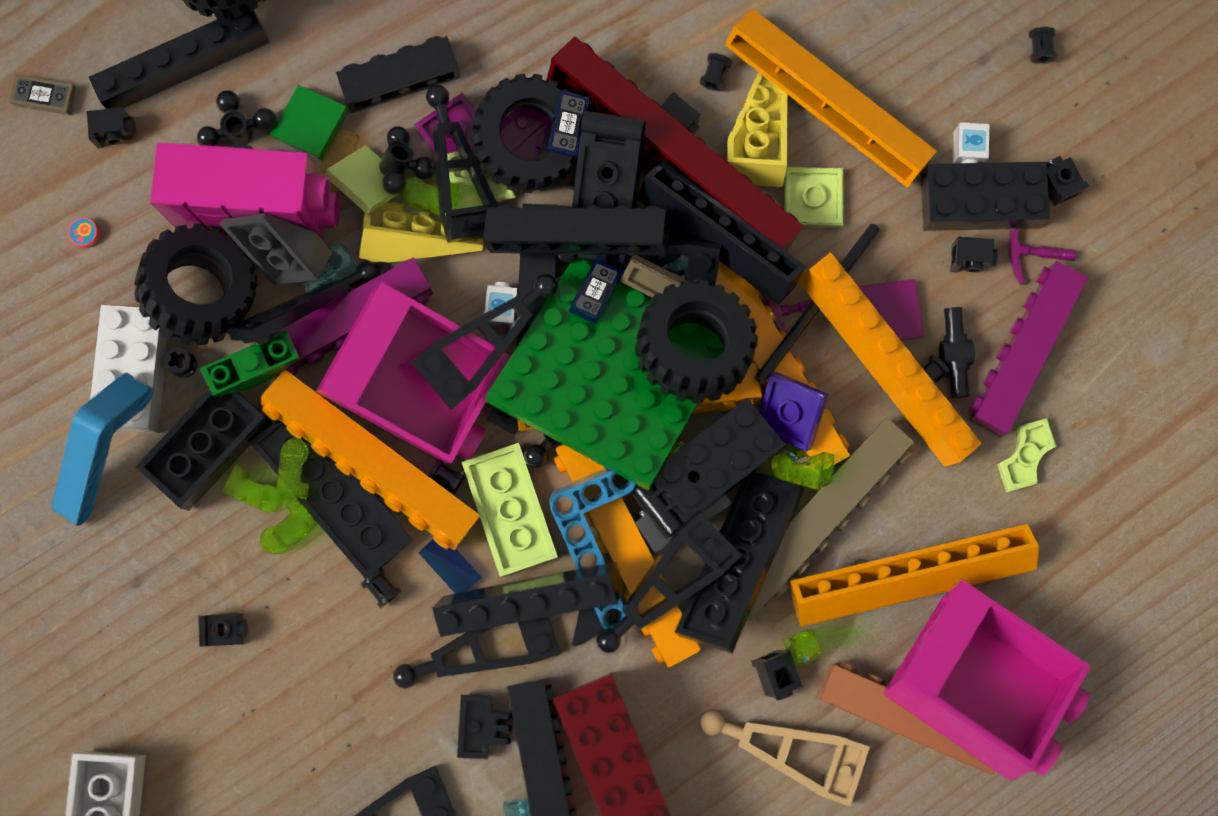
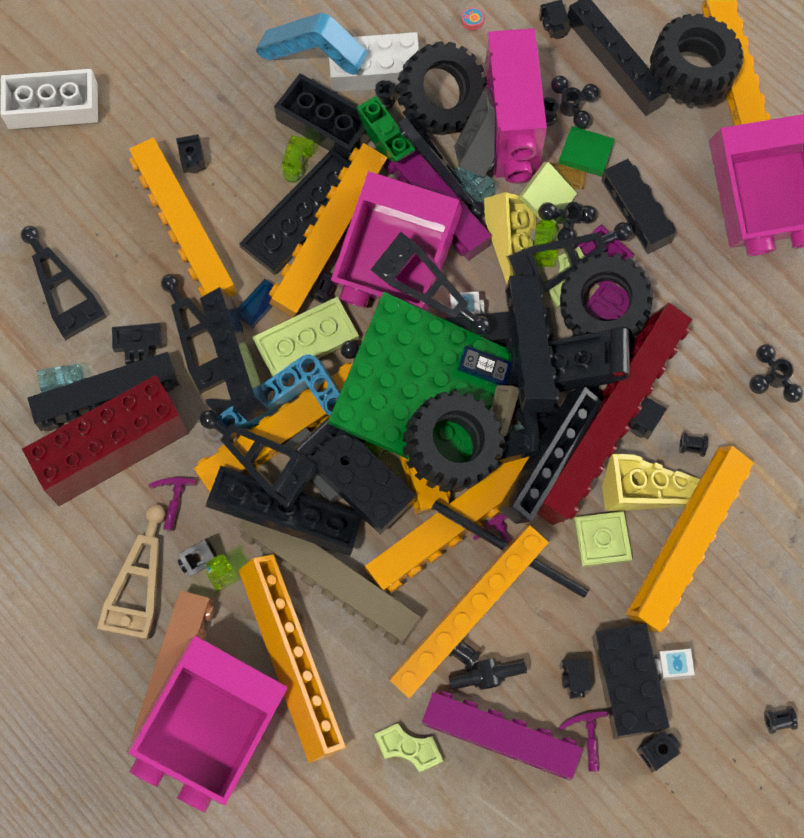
camera: 85 degrees right, 10 degrees down
clear neon green leg [260,499,318,555] -> none
clear neon green leg [276,439,309,499] -> none
black bush [361,567,401,608] -> none
tile [546,90,590,158] -> none
dark purple tile [759,371,829,452] -> none
clear neon green leg [771,449,835,490] -> none
magenta tile [858,279,924,341] -> none
none -> light orange brick [129,137,237,297]
none -> magenta piece [149,477,197,531]

